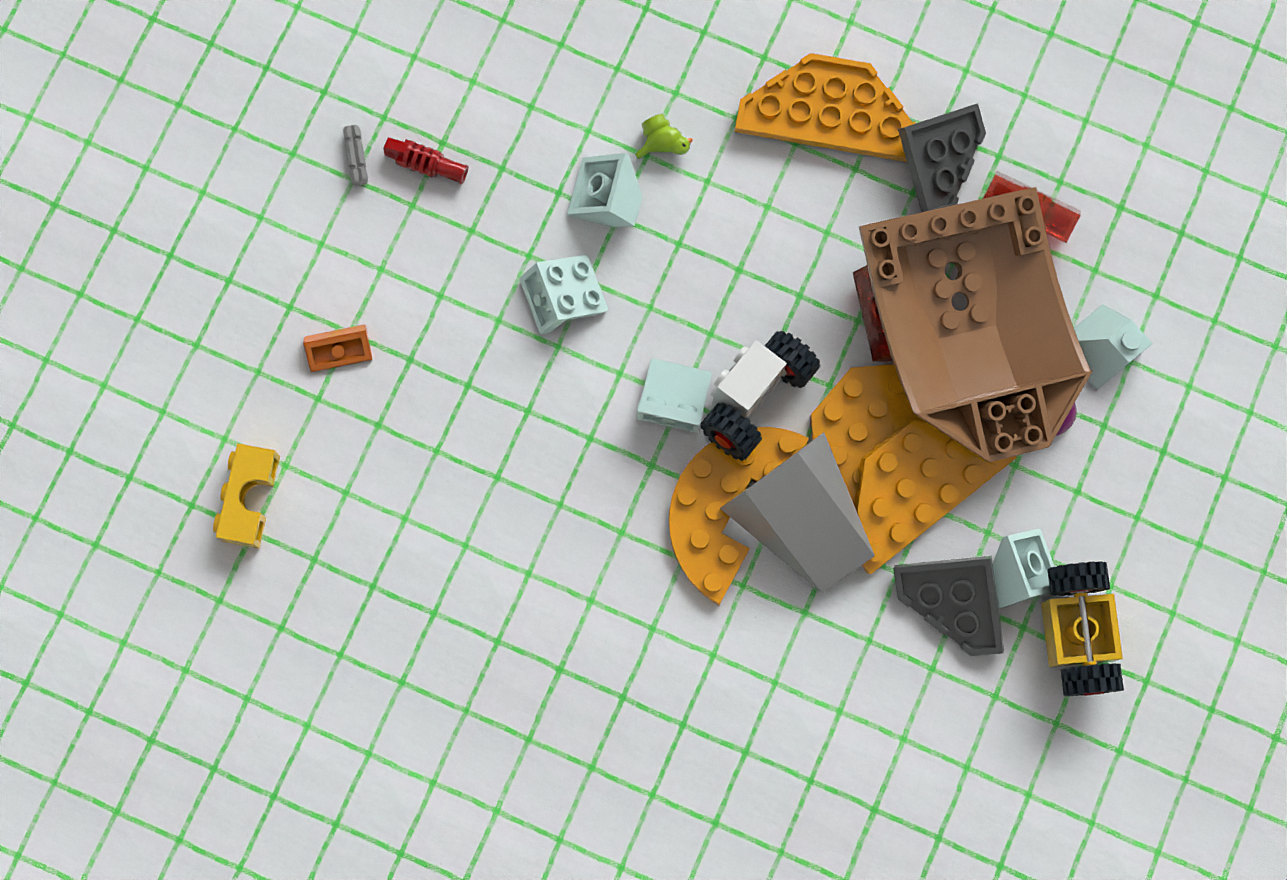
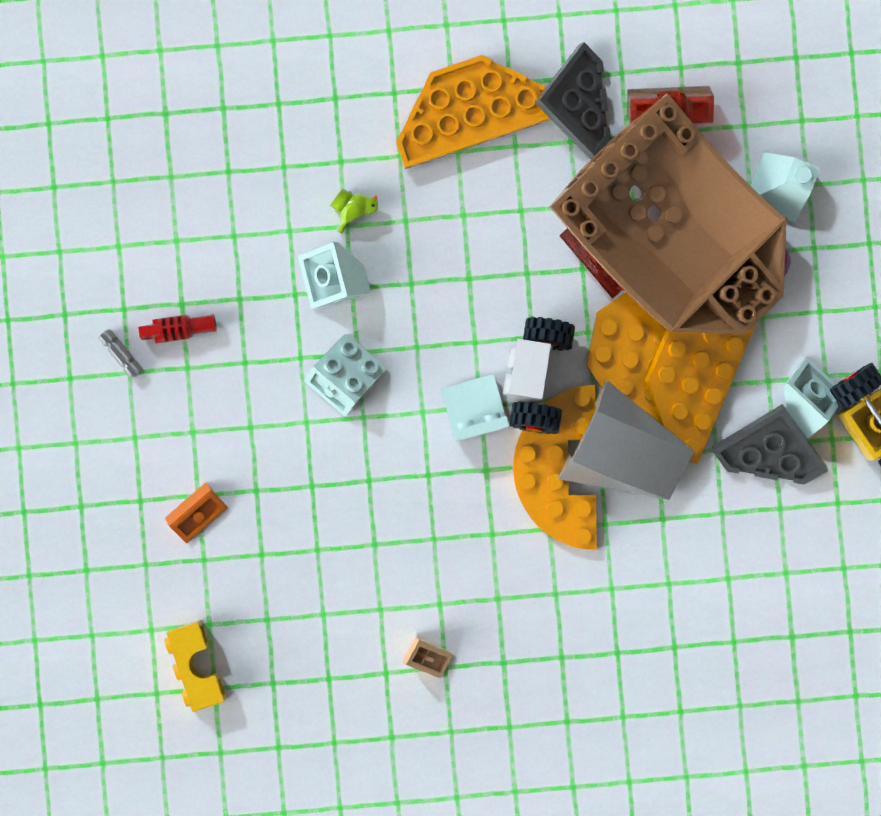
camera: 25 degrees left, 10 degrees up
none -> light nougat slope [403,634,454,679]

